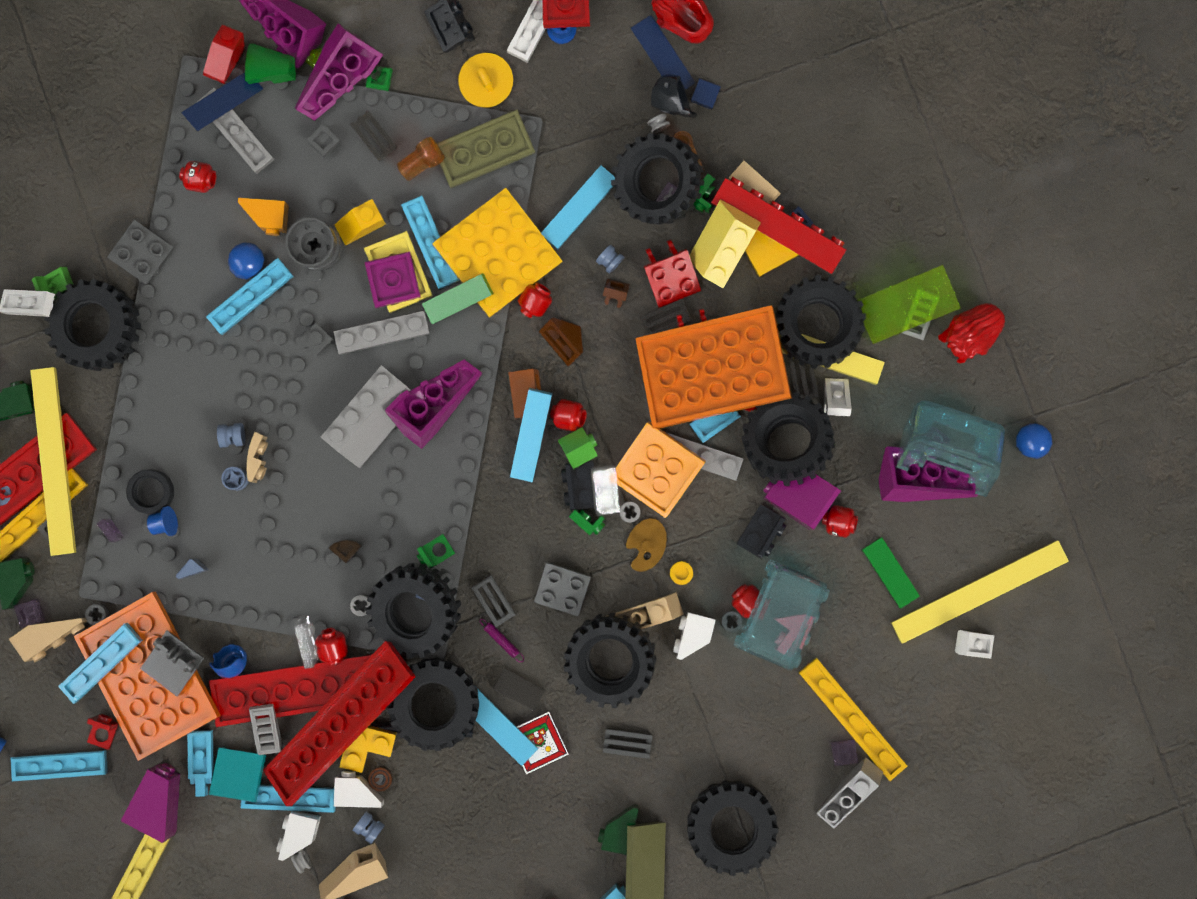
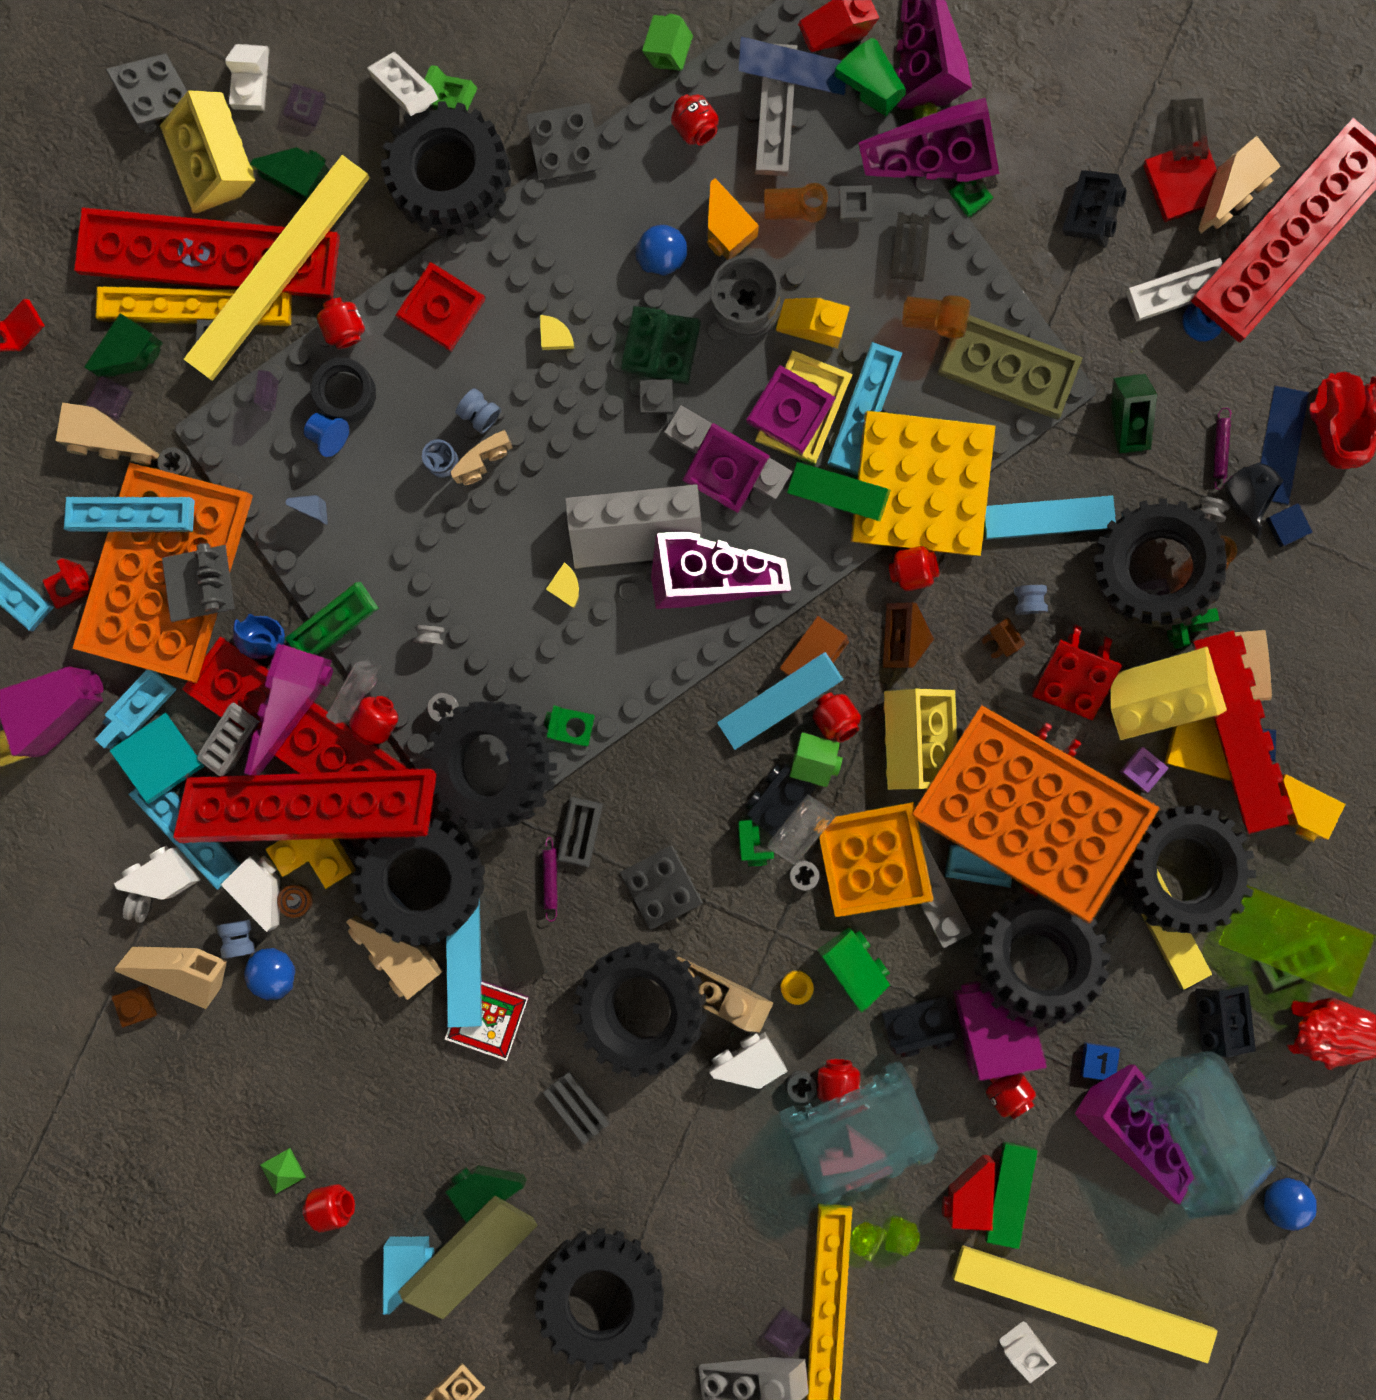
camera: 45 degrees right, 0 degrees up
medium azure tile [206,258,294,335] -> none
dark brown tile [329,540,362,563] -> none
yellow shield [459,53,513,108] -> none
pearl gold piece [626,518,667,572] -> none
white slope [823,378,852,416] -> none
none -> magenta wedge [244,643,333,775]
none -> blue hair [244,948,296,1001]
none -> green tile [285,582,379,656]
none -> red head [316,297,365,349]
none -> tan slope [346,916,443,1000]
none -> red tile [395,261,486,352]
none -> light grey bush [413,625,445,645]
none -> light yellow tile [540,315,575,350]
none -> light yellow tile [546,562,579,608]
none -> clear green slope [620,306,701,385]
none -> bright green brick [642,14,693,71]
none -> magenta tile [682,423,770,513]
none -> clear orange piece [764,183,828,222]
none -> green slope [817,927,890,1013]
none -> clear neon green plate [851,1222,888,1262]
none -> light yellow slope [884,689,957,790]
none -> clear neon green plate [885,1215,920,1256]
none -> red slope [942,1155,995,1231]
none -> blue tile [1080,1042,1120,1080]
none -> dark green slope [1111,374,1157,454]
none -> medium lavender plate [1120,747,1168,793]
none -> black bracket [1195,984,1256,1058]
none -> magenta piece [1213,407,1231,490]
none -> yellow slope [1278,774,1345,842]

